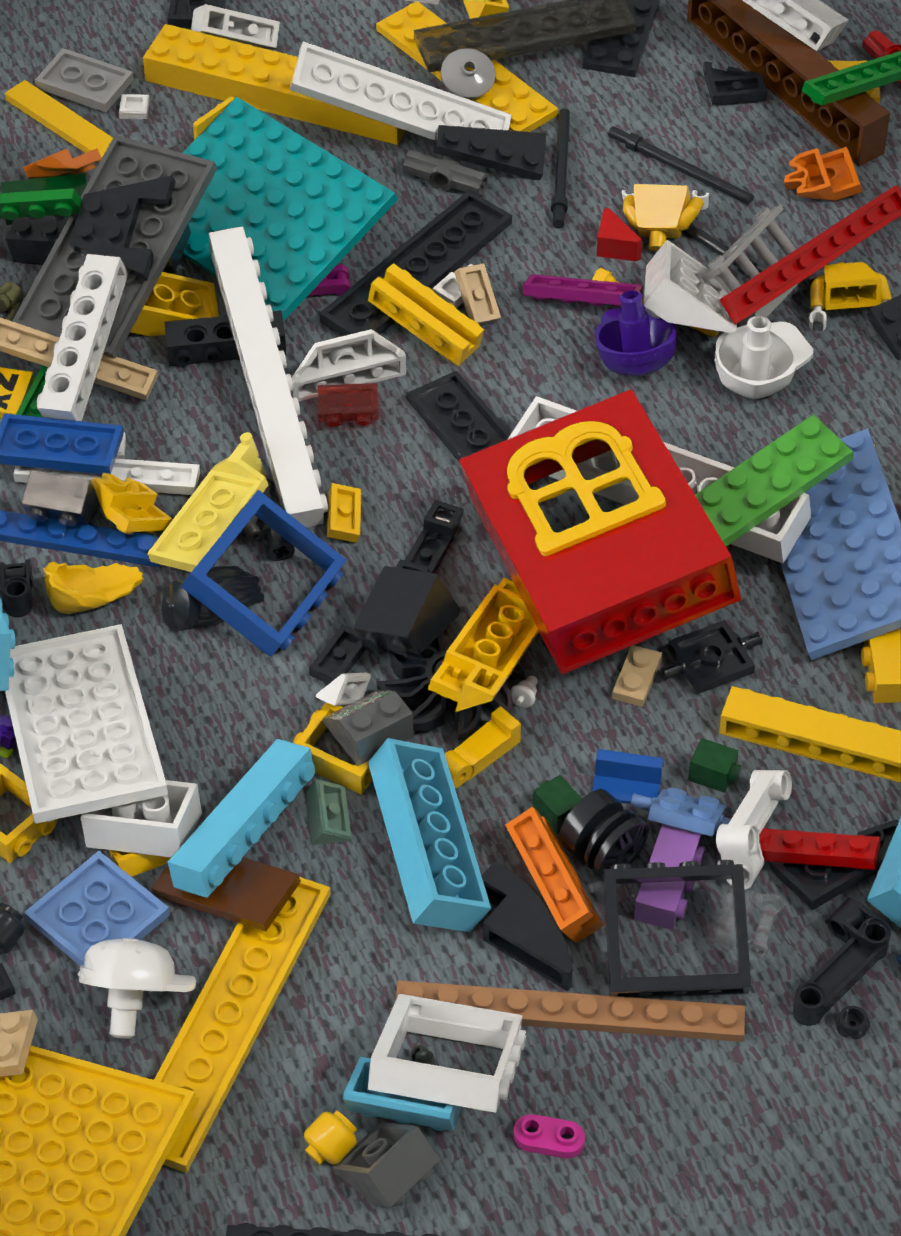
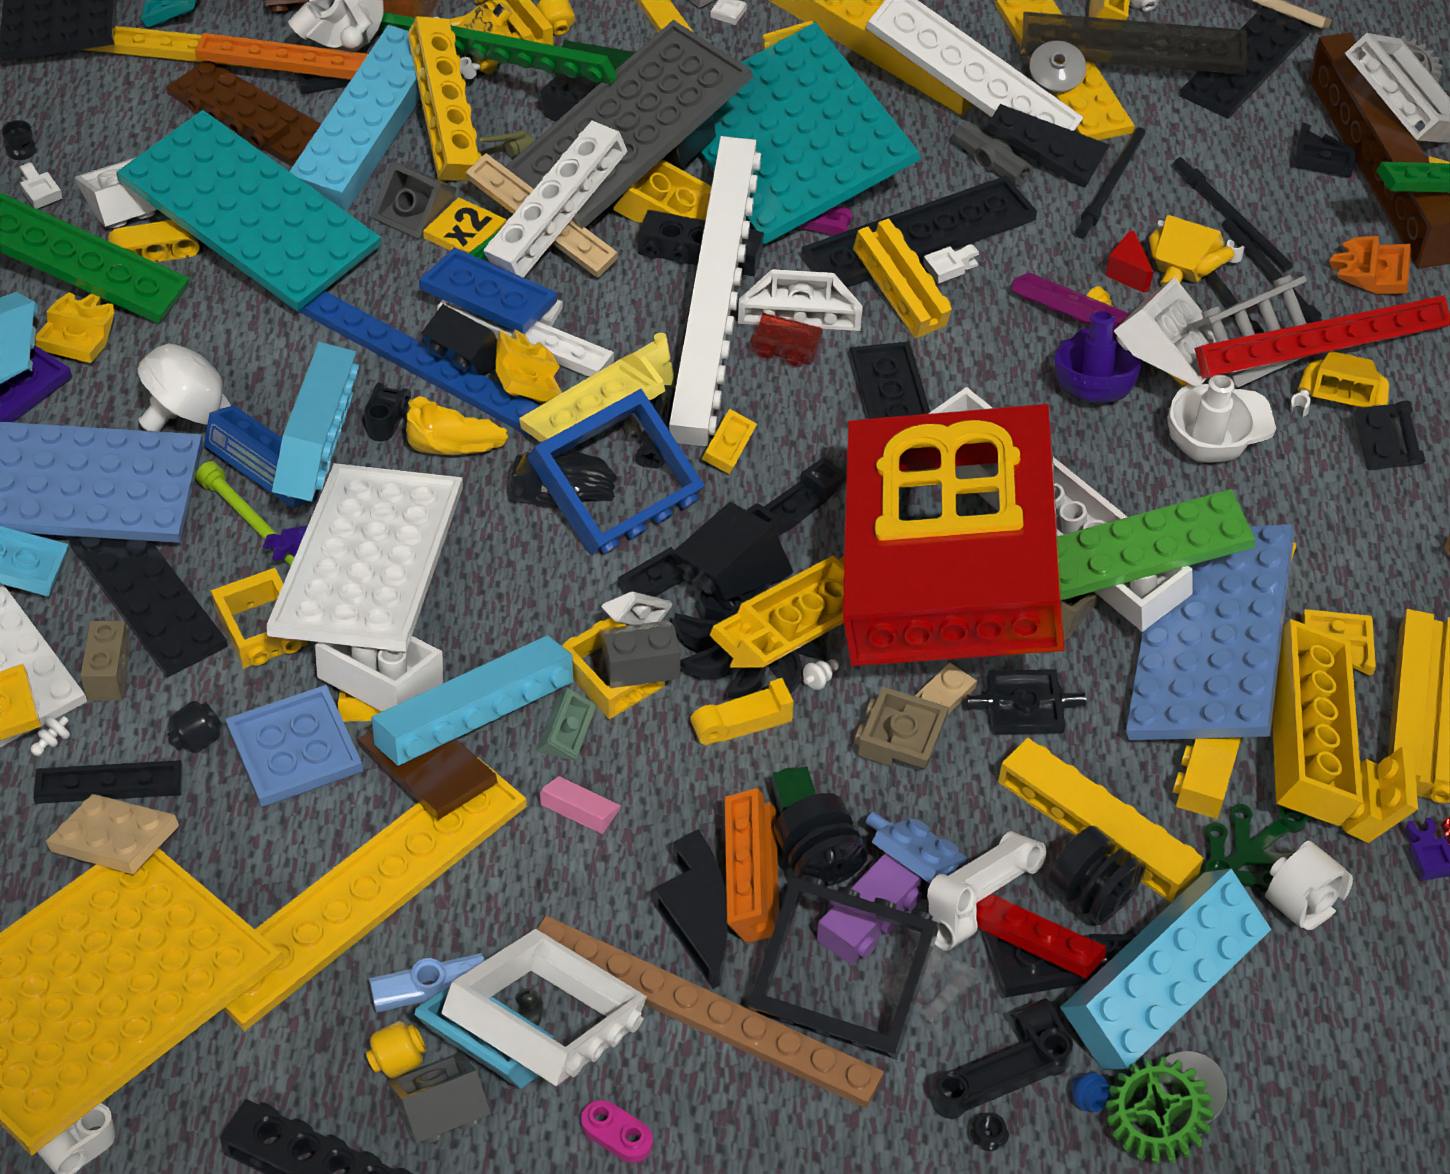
camera: 20 degrees right, 0 degrees up
orange plate [23,148,102,179] -> none
black wing [69,175,176,280] -> none
white piece [78,938,196,1039] -> none
medium azure brick [368,738,491,932] -> none
tan plate [454,263,501,325] -> none
blue panel [592,749,663,804] -> none
dark green brick [688,738,742,793] -> none
none -> light blue piece [369,953,484,1013]
none -> bright pink slope [540,776,621,834]
none -> dark tan plate [854,686,949,769]
none -> black wheel [1047,825,1146,925]
none -> black bar [1222,218,1323,324]

